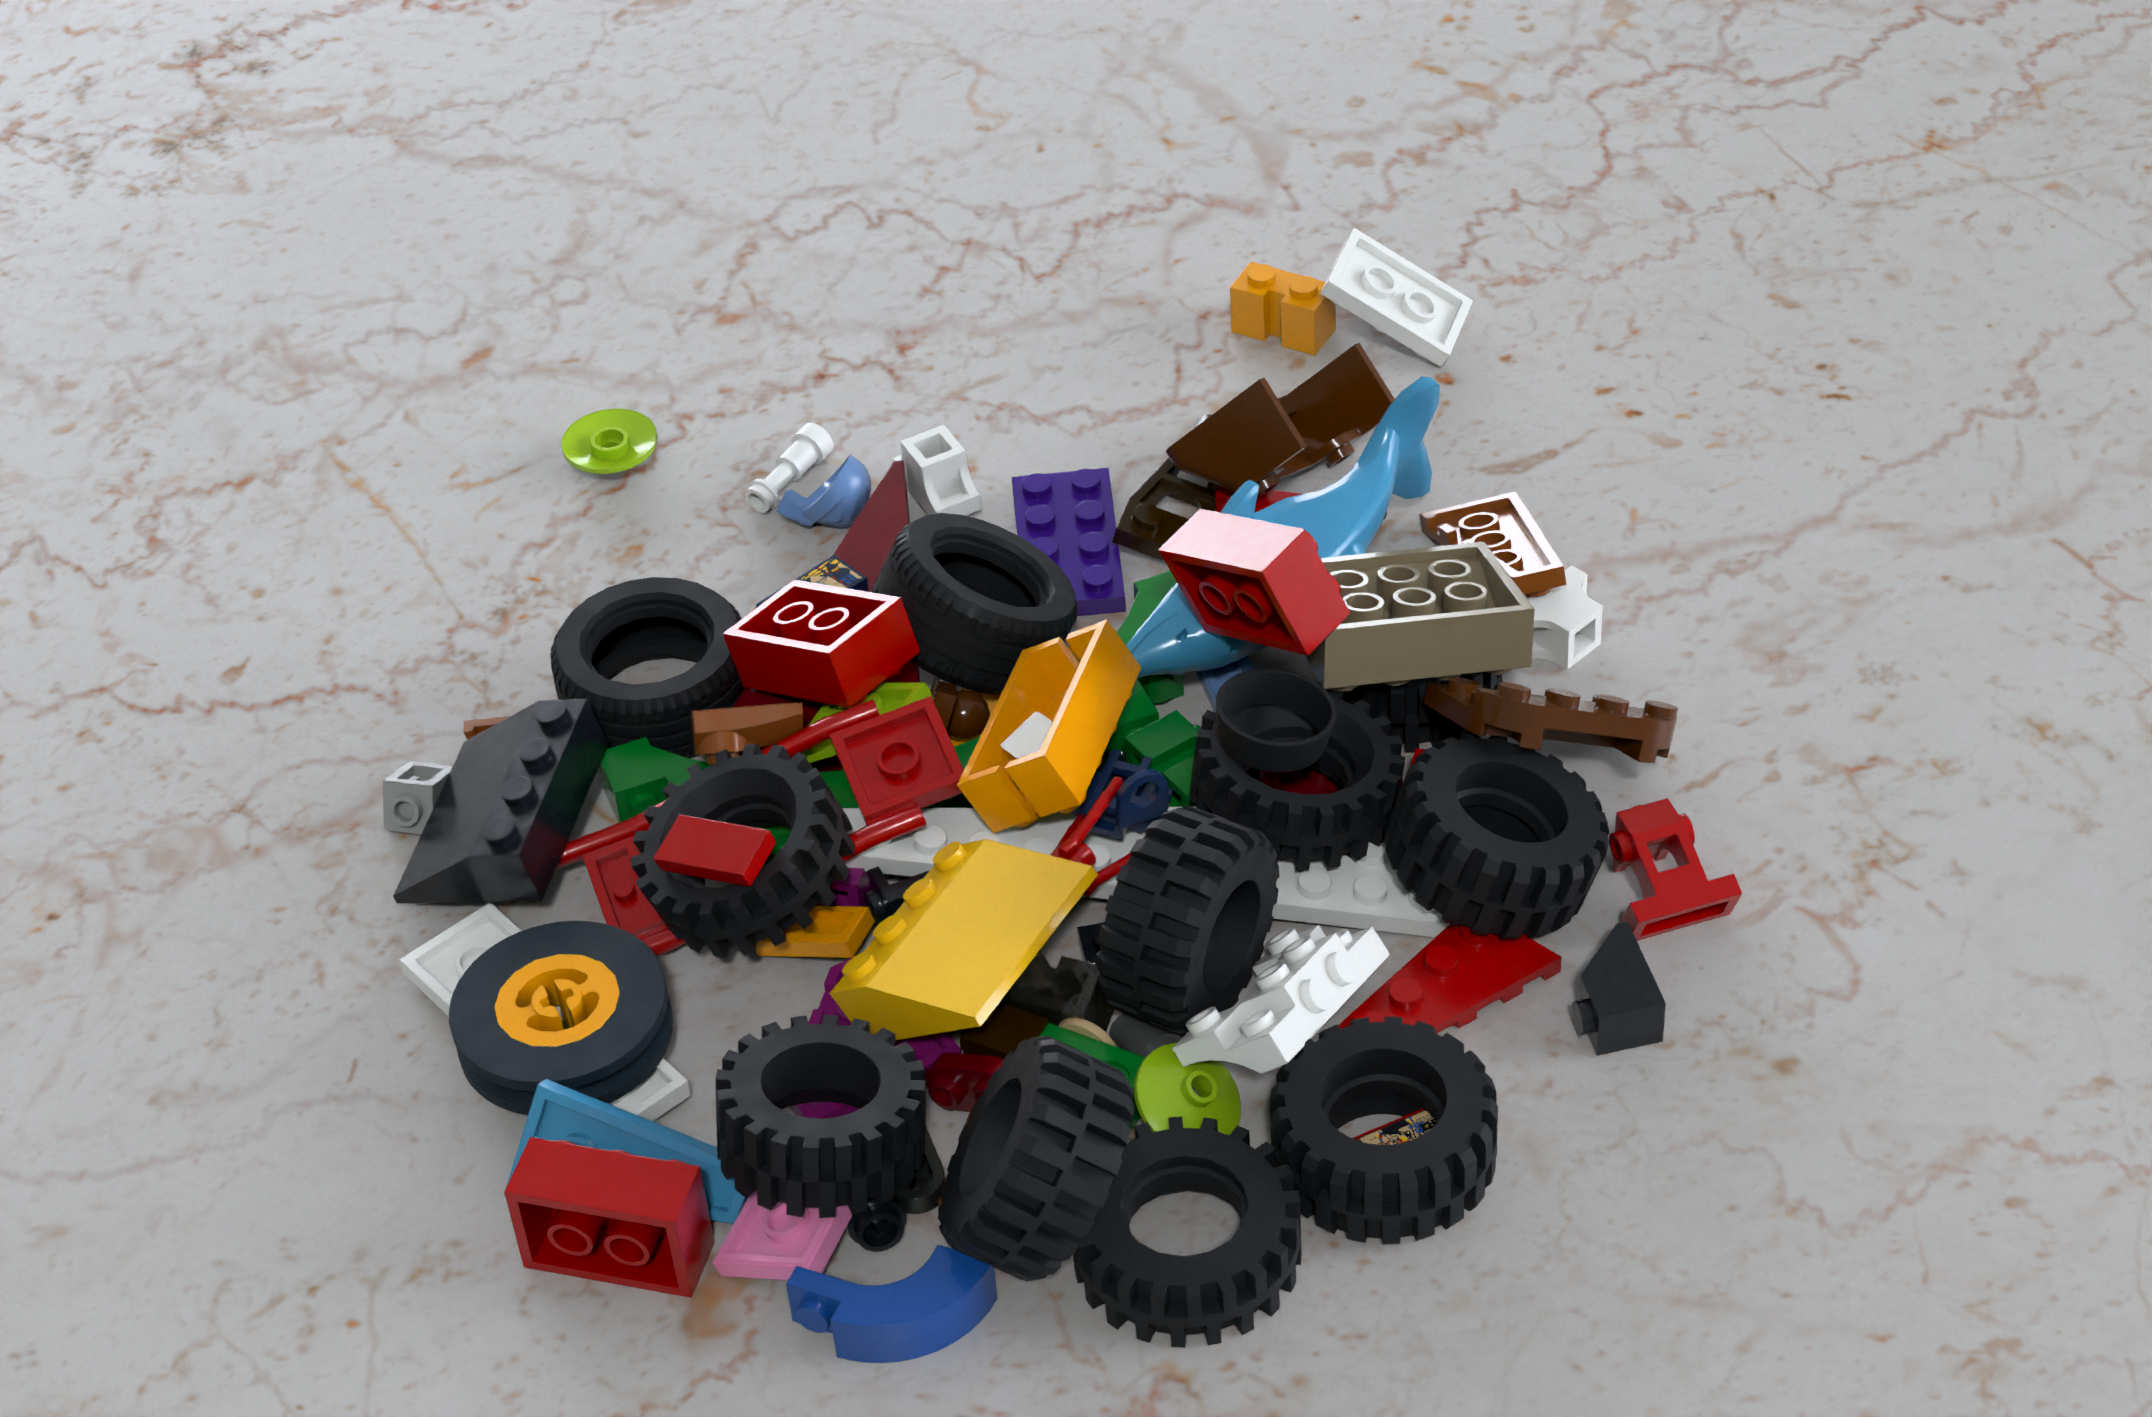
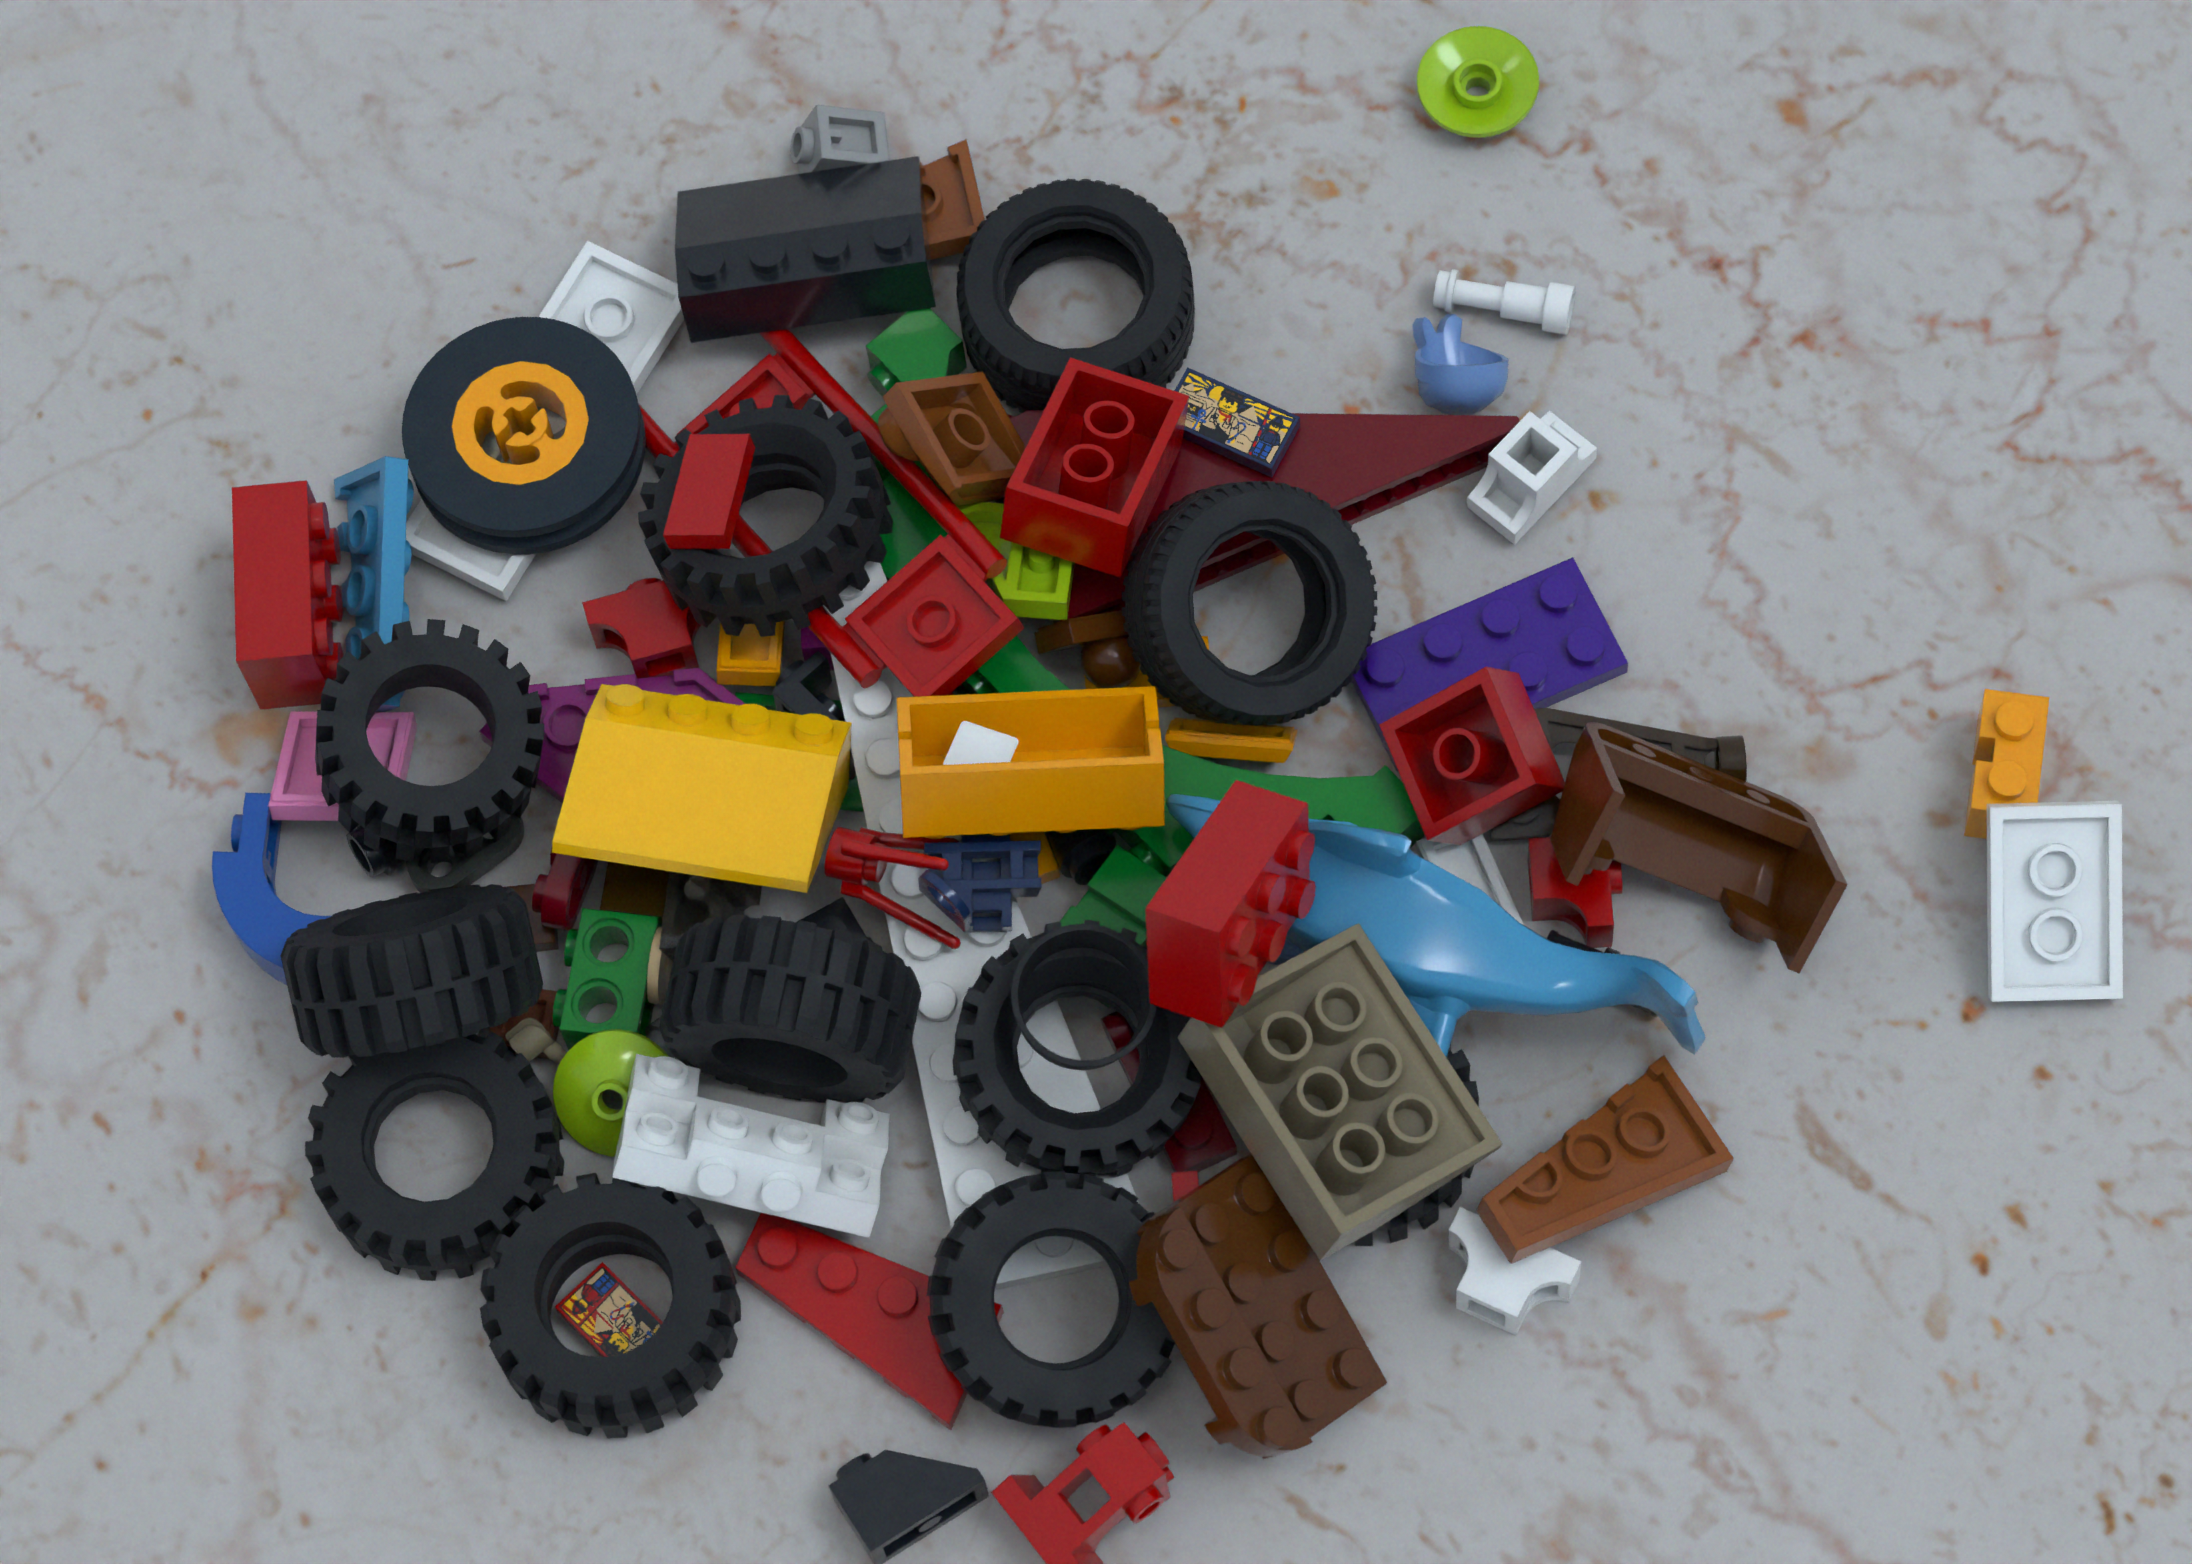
camera: 75 degrees right, 25 degrees up
none -> red brick [582,578,702,679]
none -> red brick [1379,666,1565,845]

